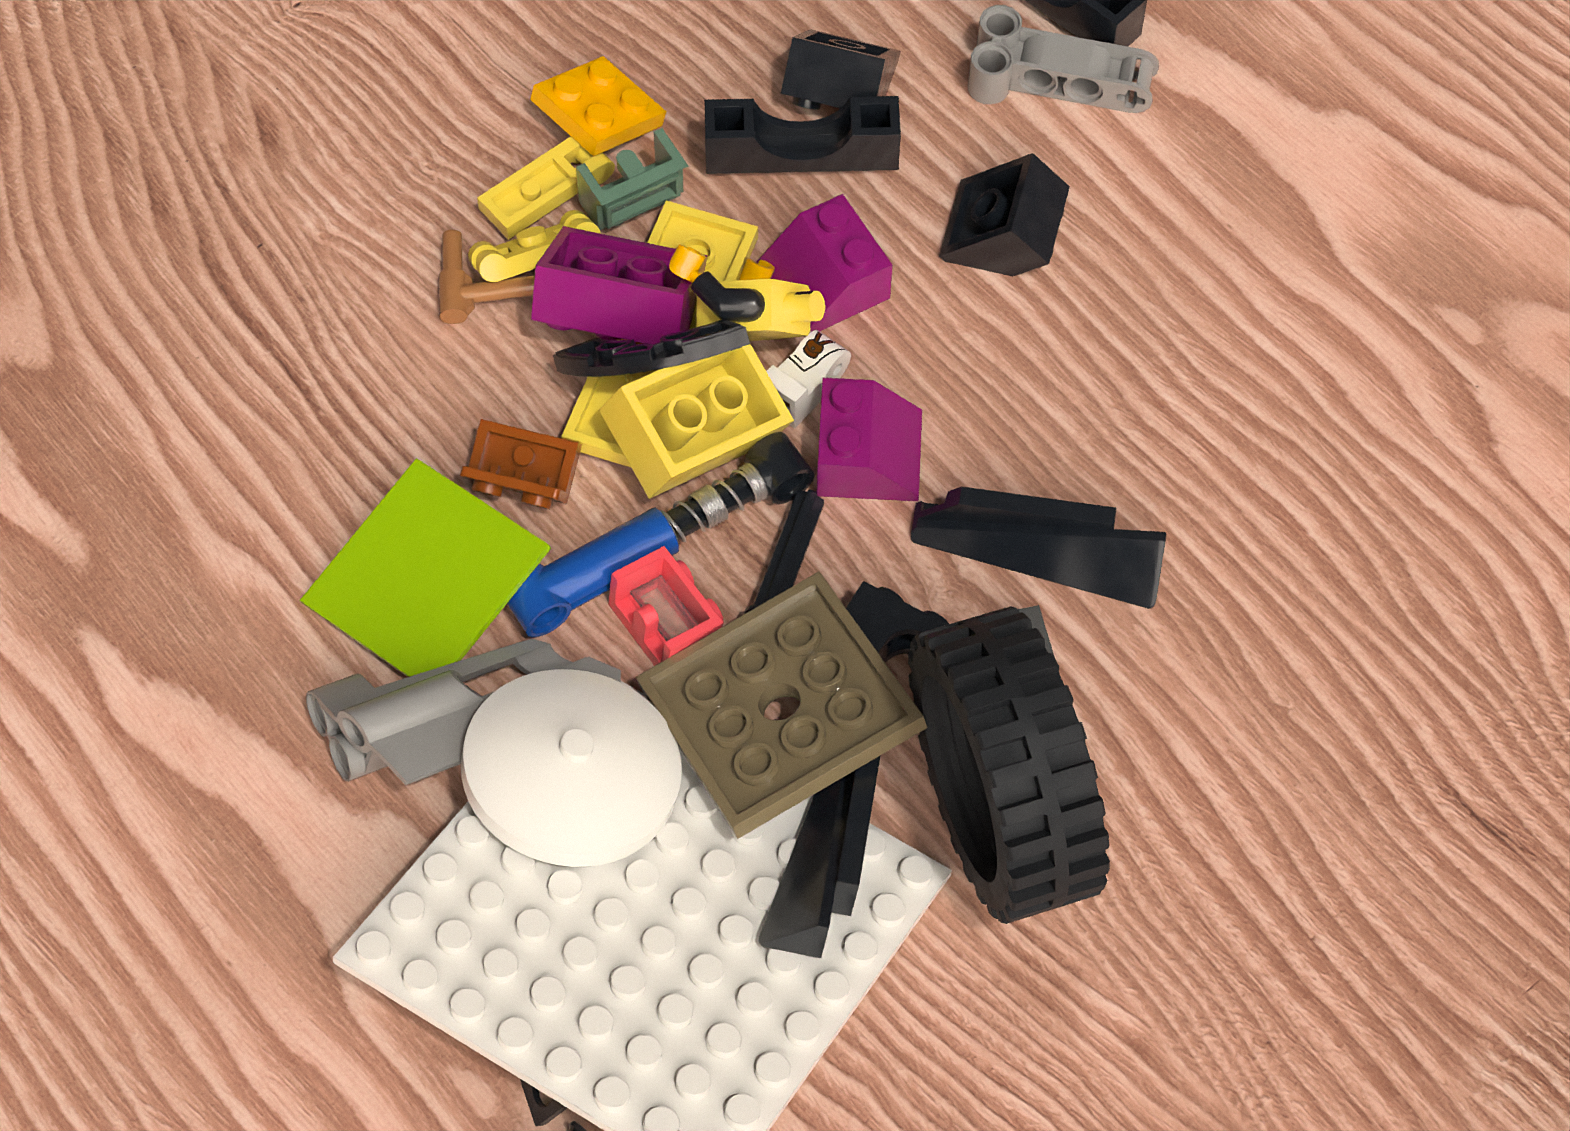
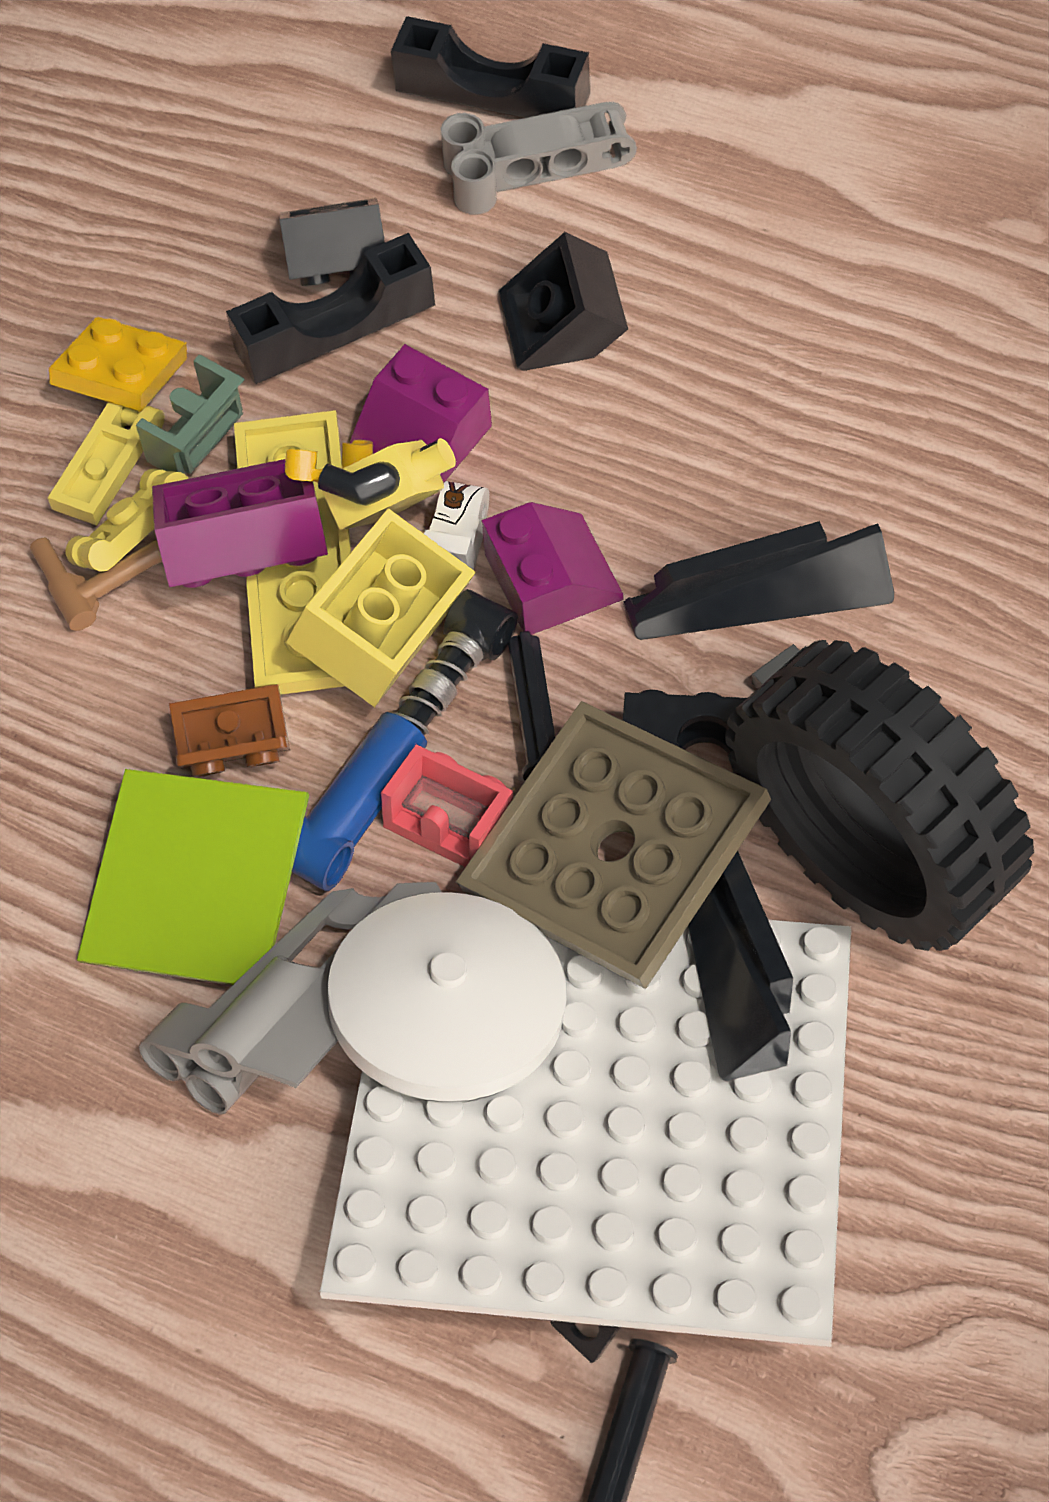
camera: 20 degrees left, 0 degrees up
black tile [553,319,750,377] -> none

